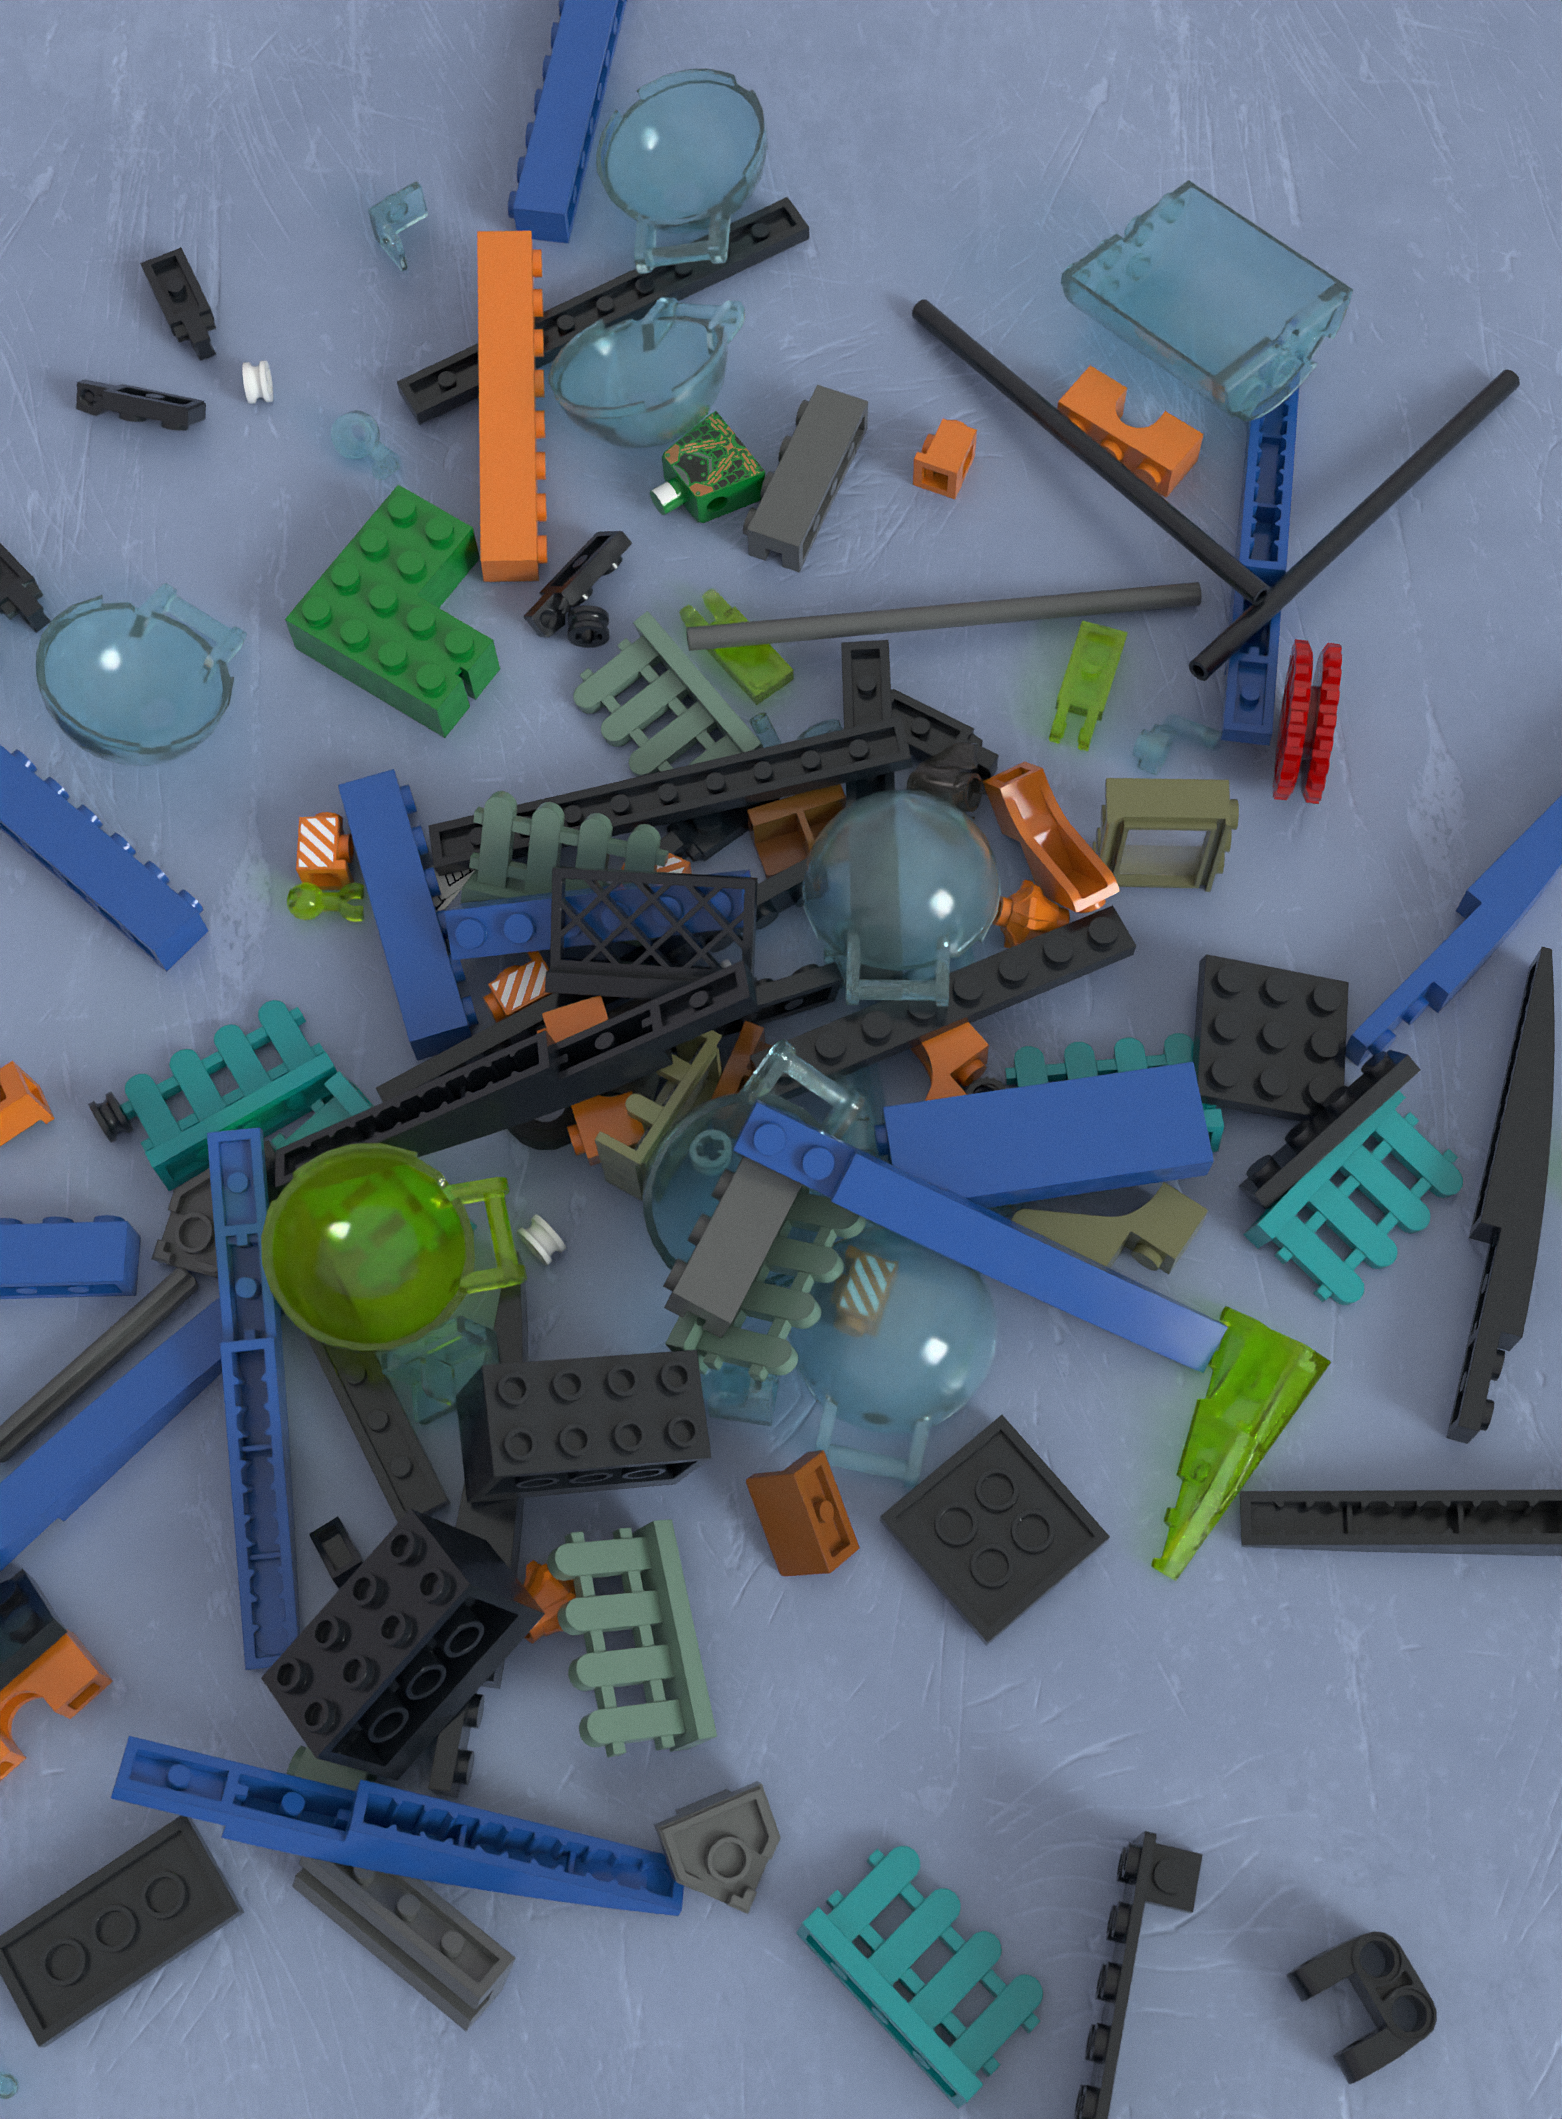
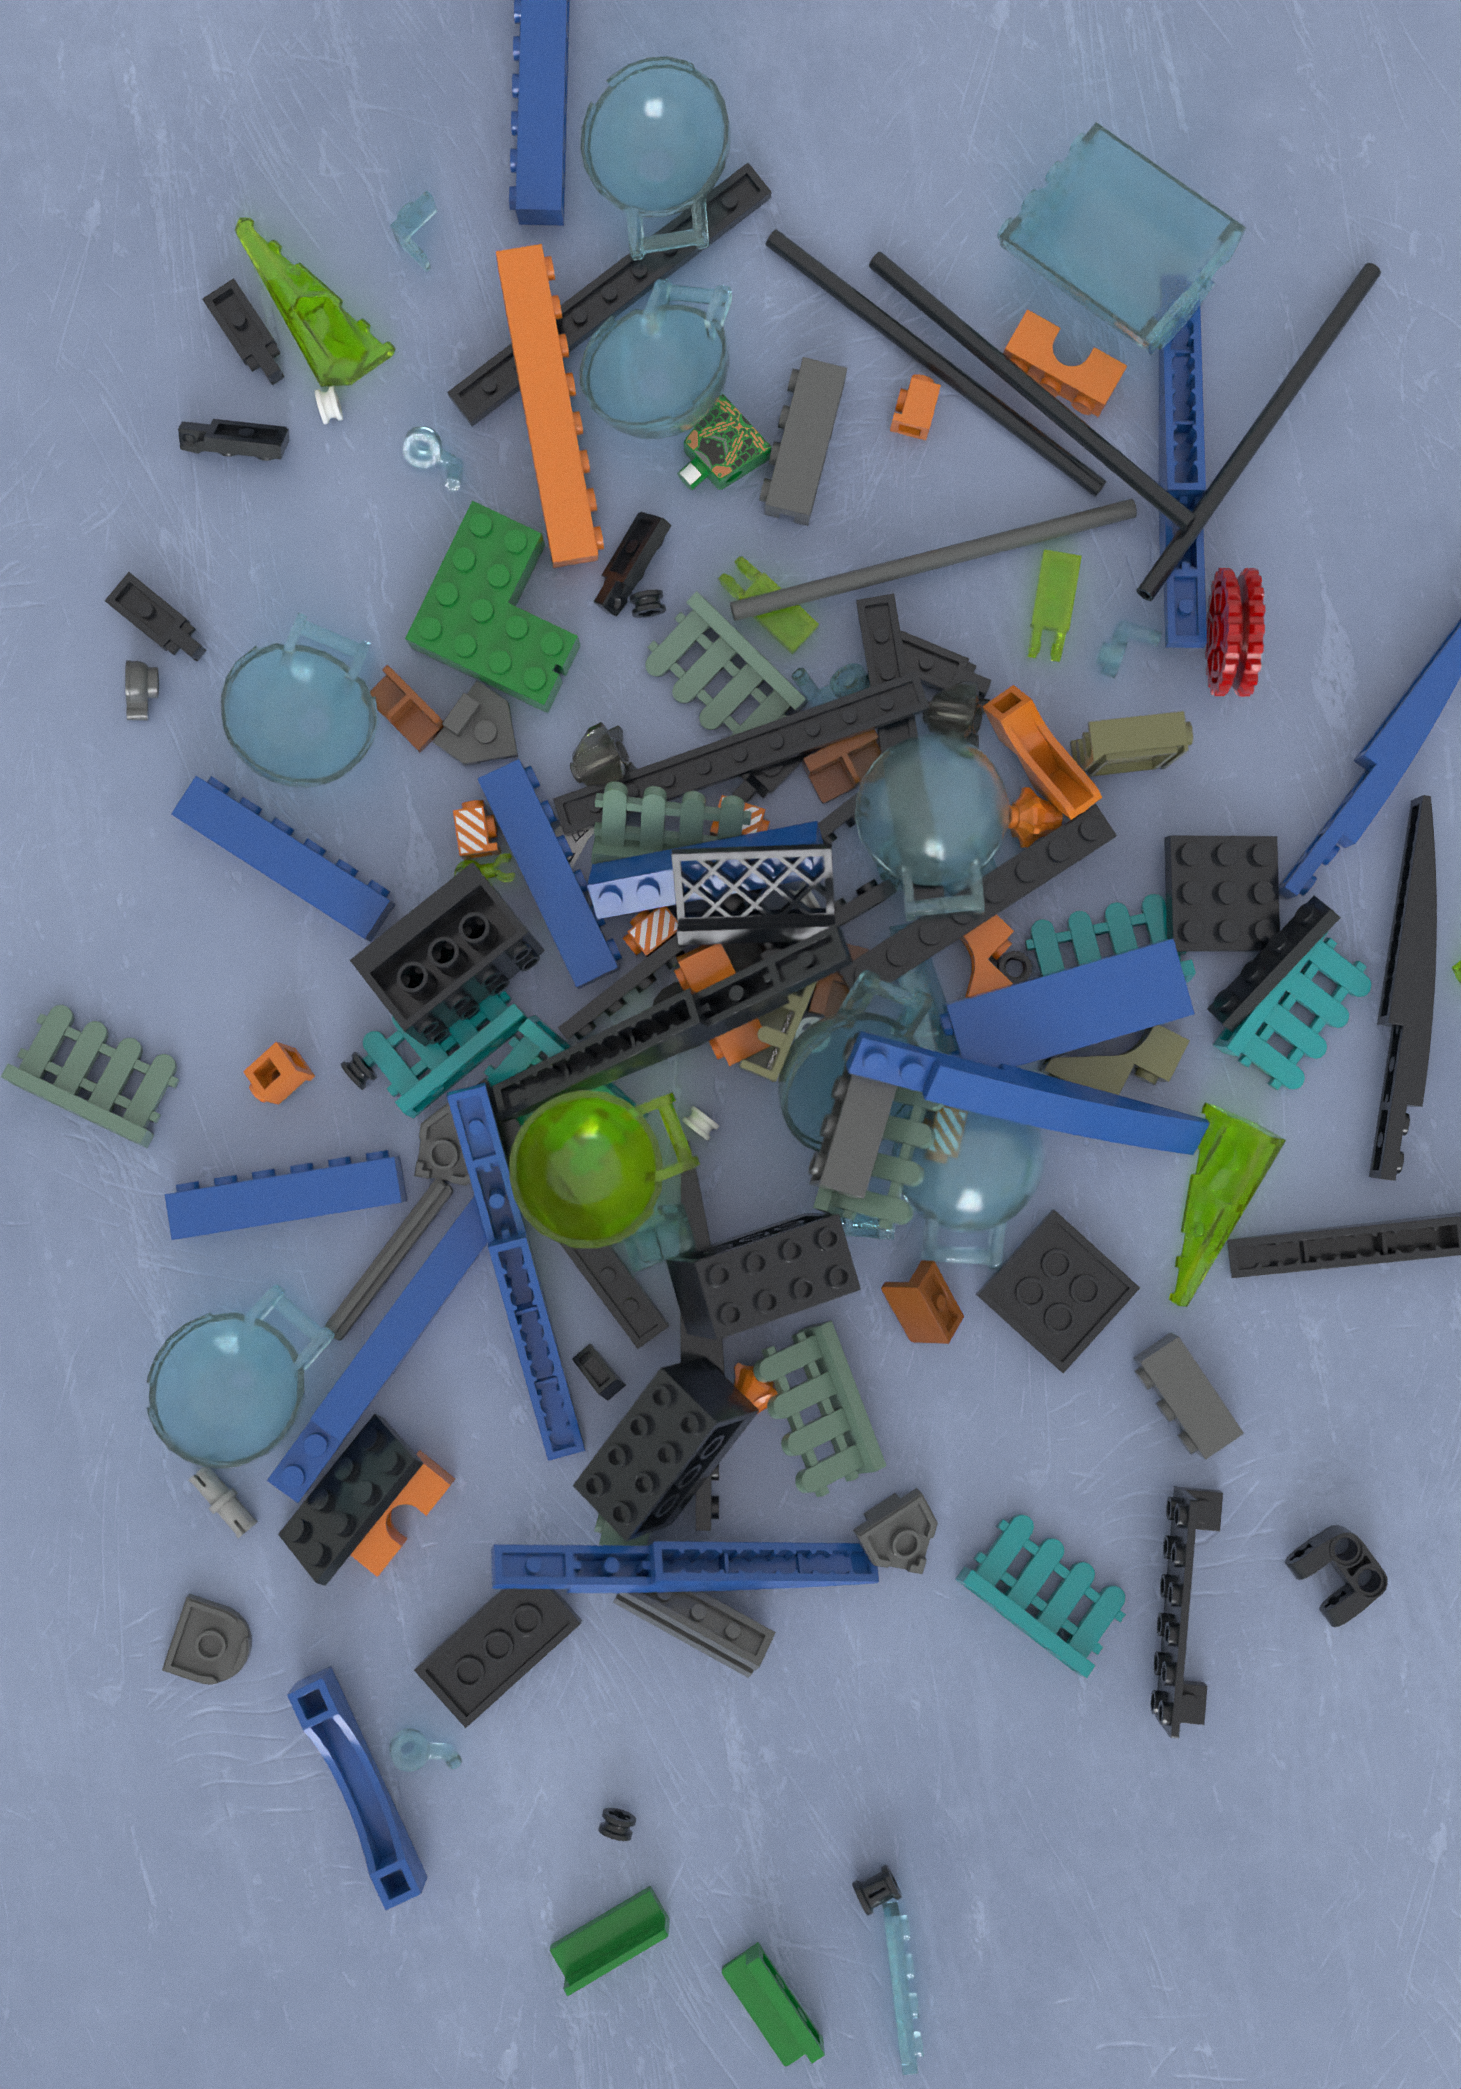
camera: 15 degrees left, 20 degrees up
none -> clear neon green wedge [235,217,396,387]
none -> black brick [350,862,545,1047]
none -> dark orange panel [364,664,444,752]
none -> dark grey plate [433,680,518,766]
none -> clear smoke brick [570,722,637,787]
none -> black piece [765,229,1107,497]
none -> dark grey brick [1133,1333,1244,1460]

